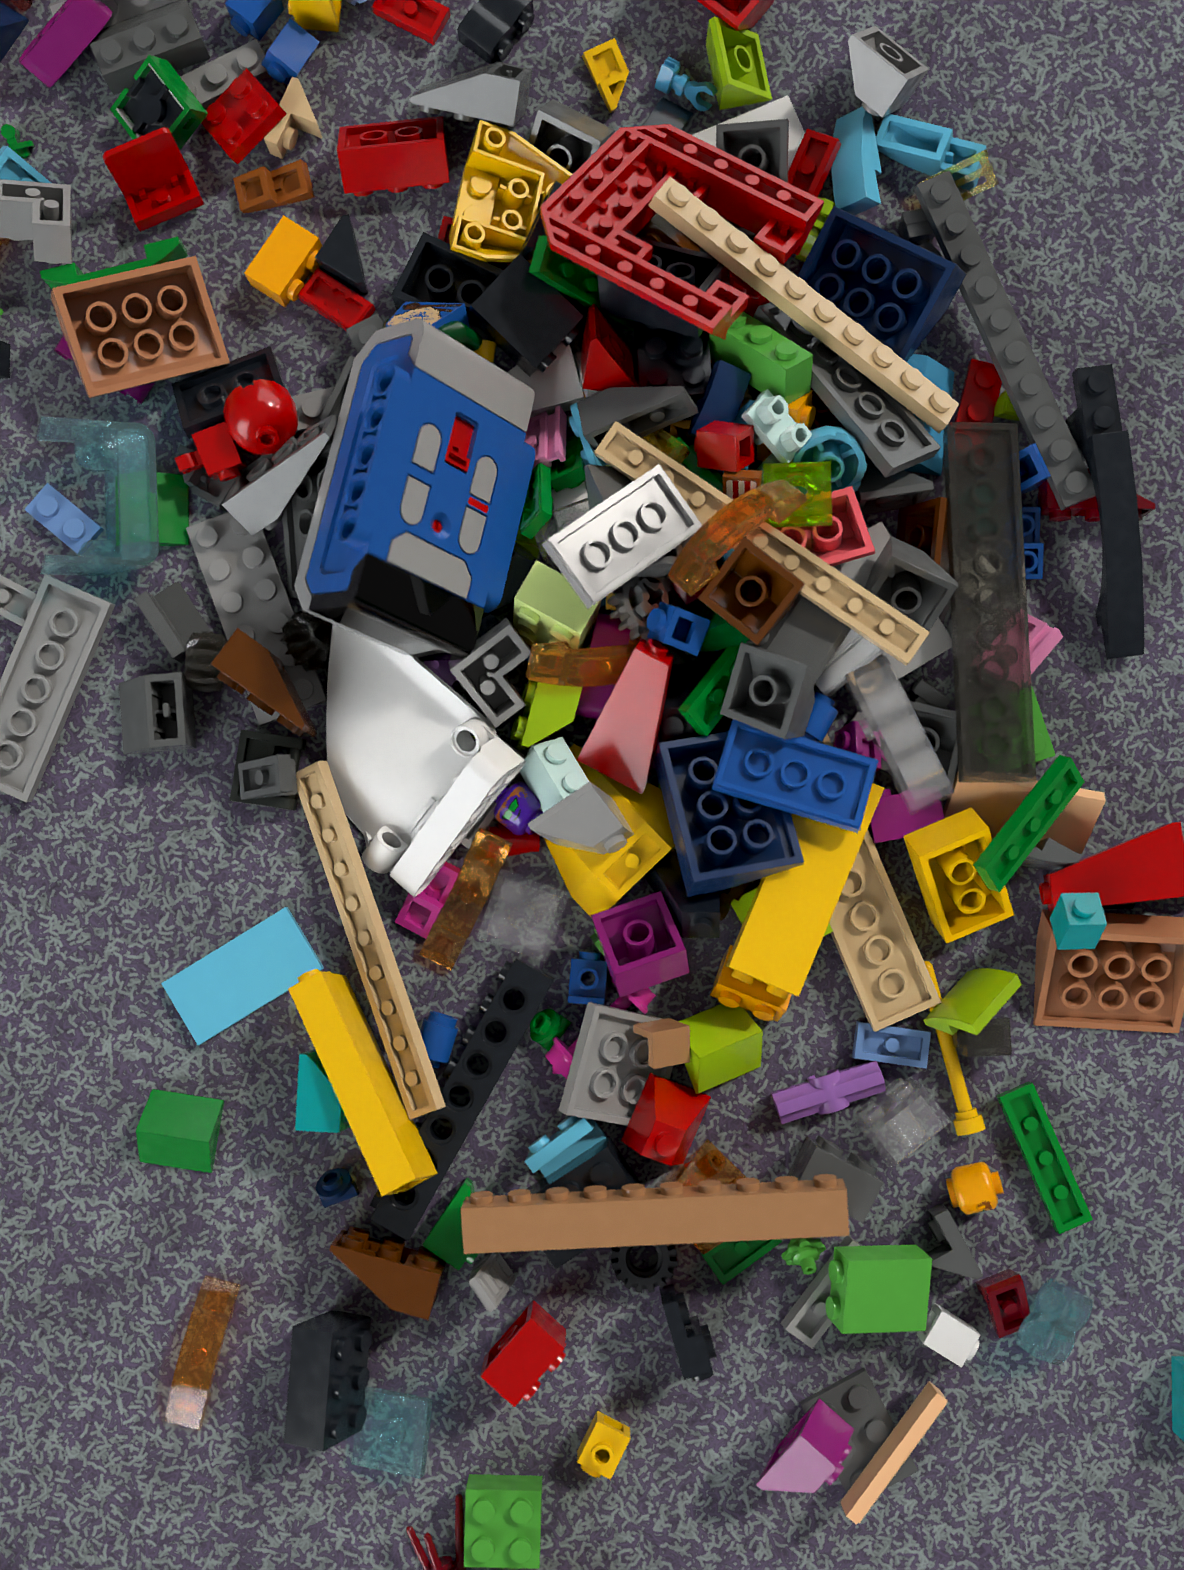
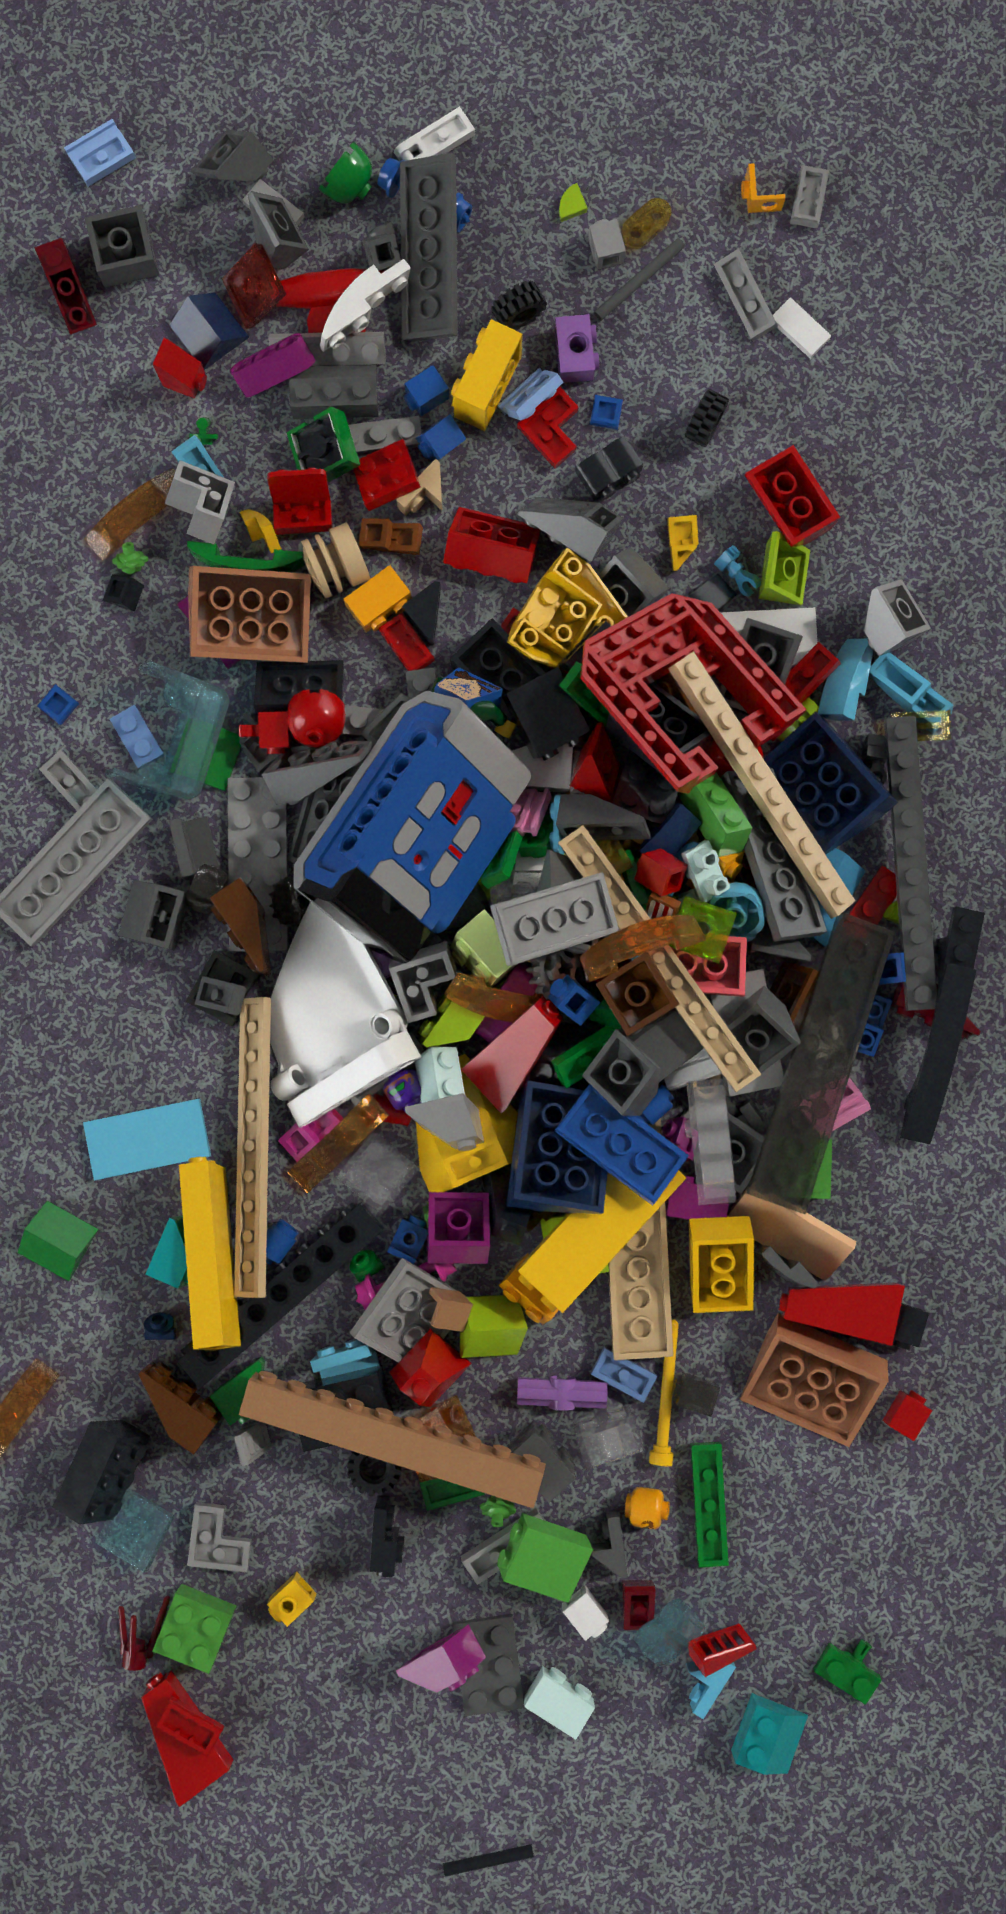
camera: 15 degrees right, 0 degrees up
red brick [480,1300,566,1407] -> none
light nougat tile [840,1381,948,1525] -> none
lime slope [923,968,1022,1035] -> none
green plate [973,755,1085,892] -> none
teal brick [1050,893,1107,950] -> none
none -> light grey plate [187,1502,252,1573]
none -> yellow slope [239,509,281,553]
none -> tan wheel [301,522,371,599]
none -> light aqua brick [524,1666,595,1740]
none -> medium azure slope [686,1662,736,1719]
none -> red slope [688,1624,757,1677]

